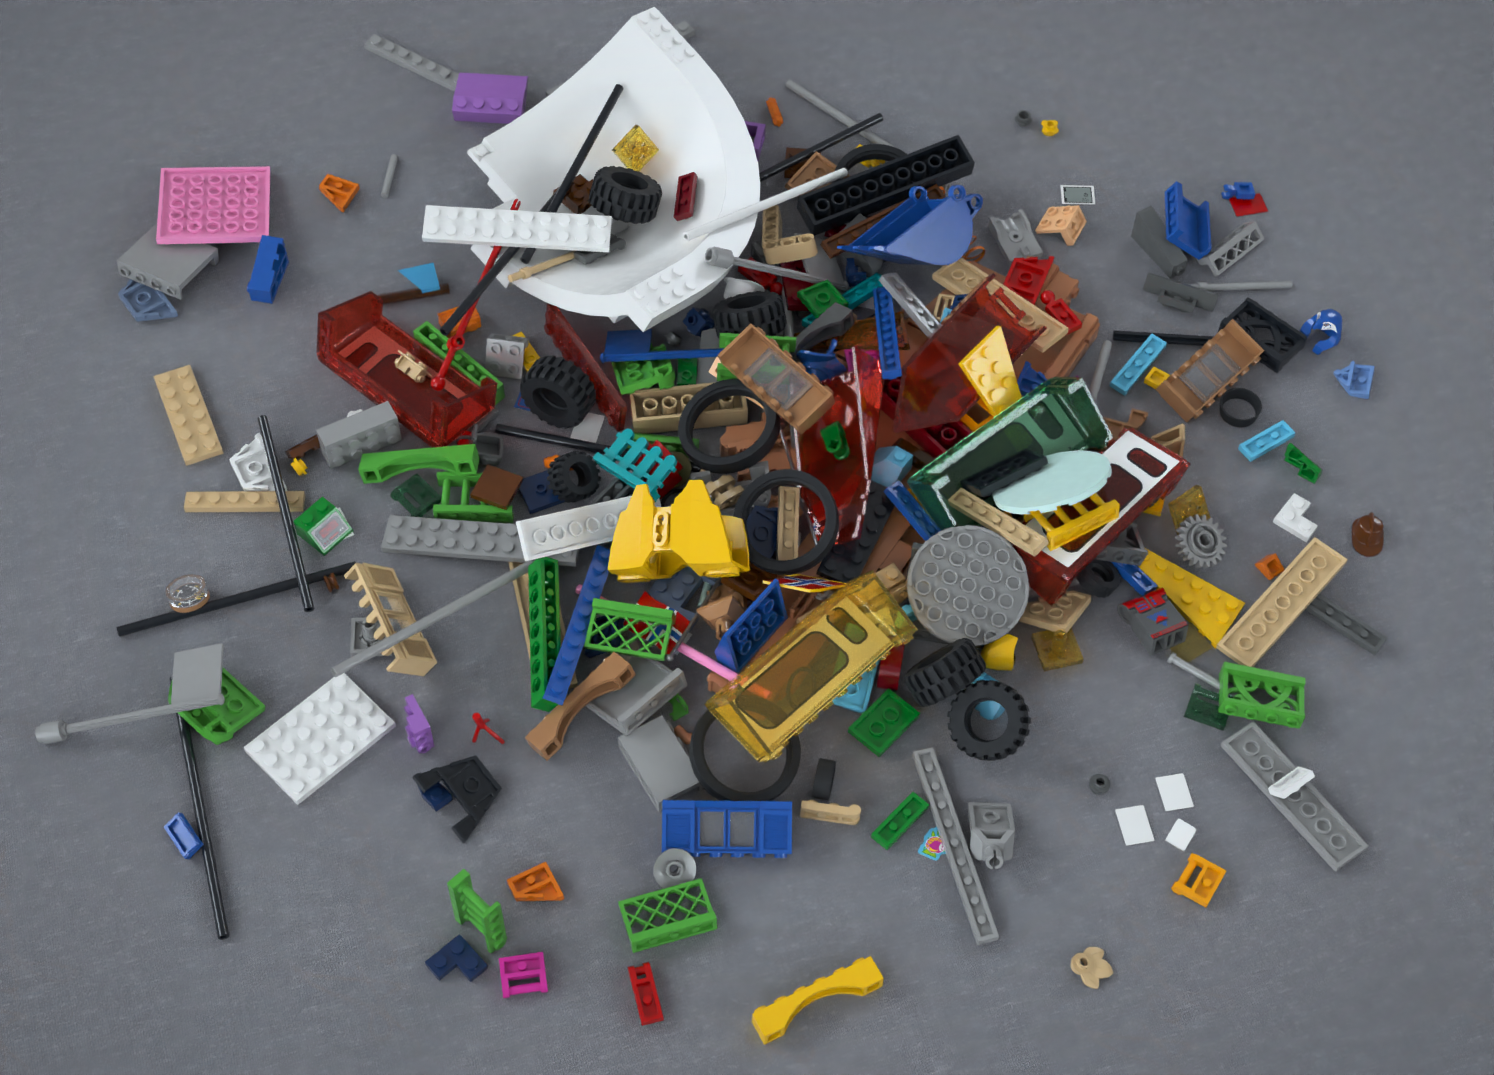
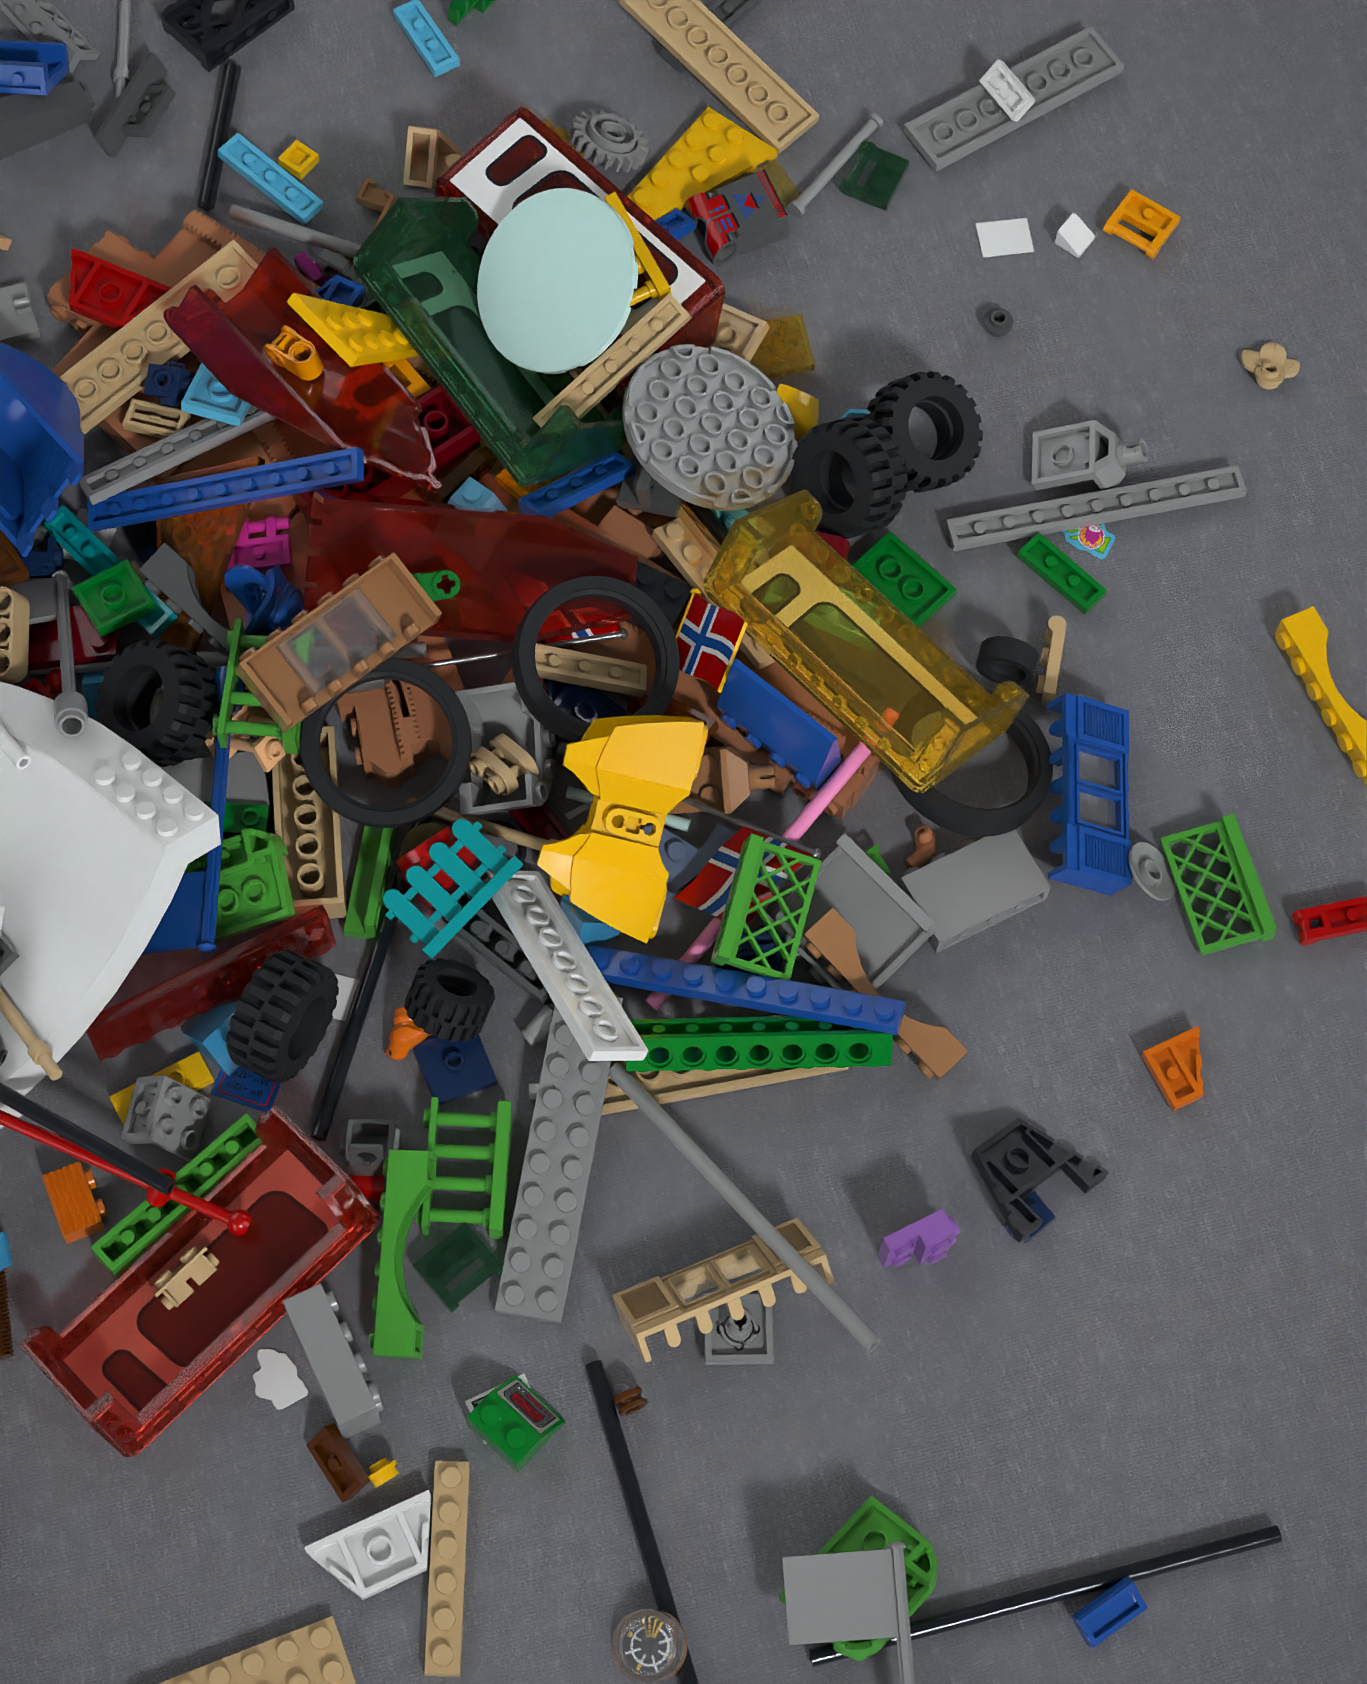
camera: 90 degrees left, 10 degrees up
white plate [244,673,396,805] -> none
black piece [257,415,314,612] -> none
dark blue plate [425,934,488,982] -> none
bright green fence [447,869,507,953] -> none
reddish brown tile [470,464,523,511] -> none
red plant [472,713,505,744] -> none
dark pink plate [499,952,548,999] -> none
black plate [960,448,1048,497] -> none
red plate [1040,290,1082,335] -> none
white sticker [1115,805,1155,846] -> none
medium nougat window [1156,319,1264,423] -> none
bright green fence [1218,662,1306,728] -> none
black tyre [1220,388,1262,427] -> none
orange slope [1255,553,1285,580] -> none
white plate [1273,493,1318,543] -> none

